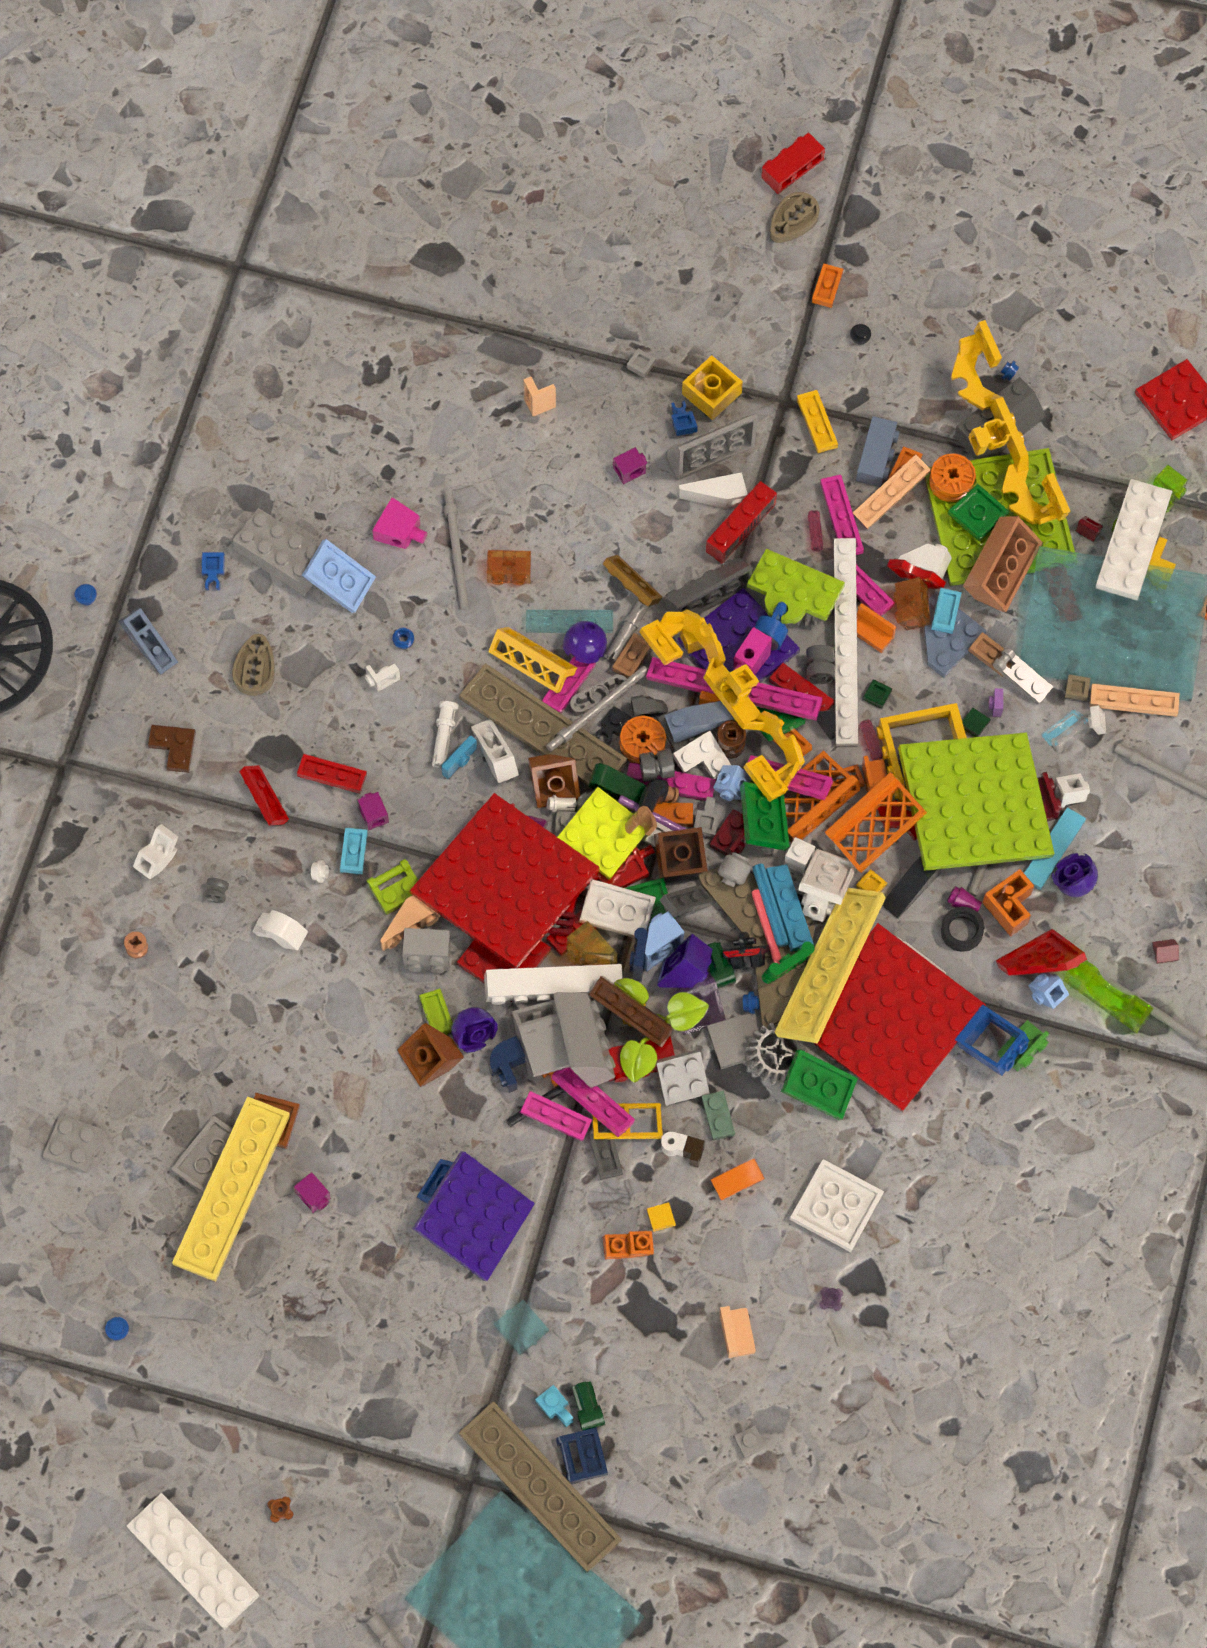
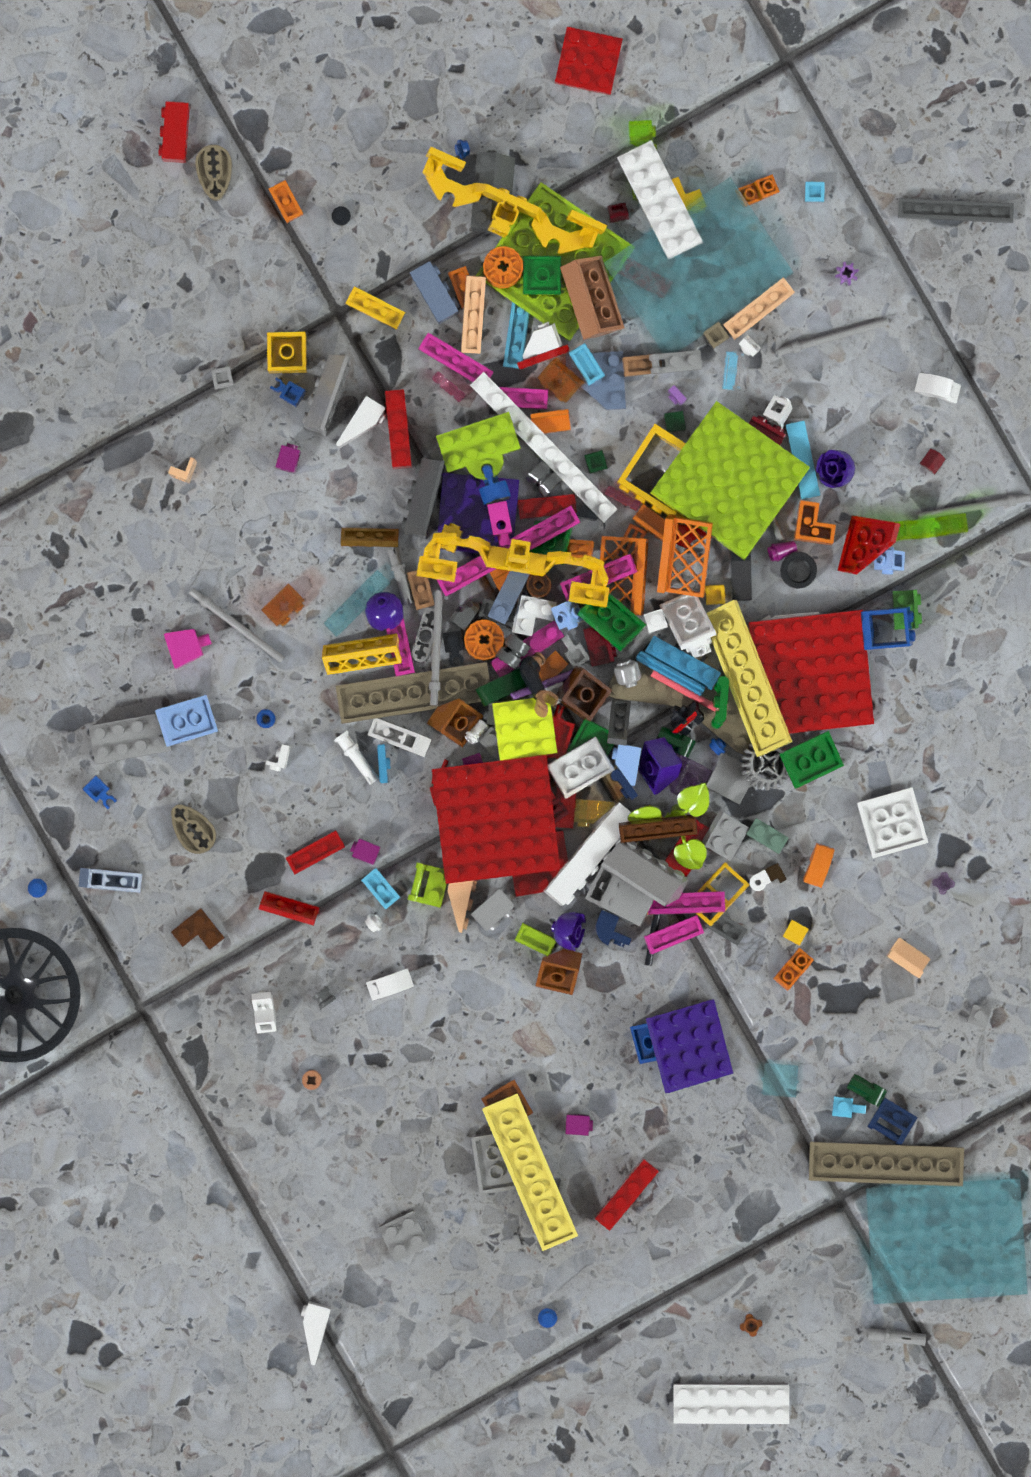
camera: 45 degrees left, 20 degrees up
none -> medium azure tile [503,302,530,369]
none -> red brick [595,1158,659,1231]

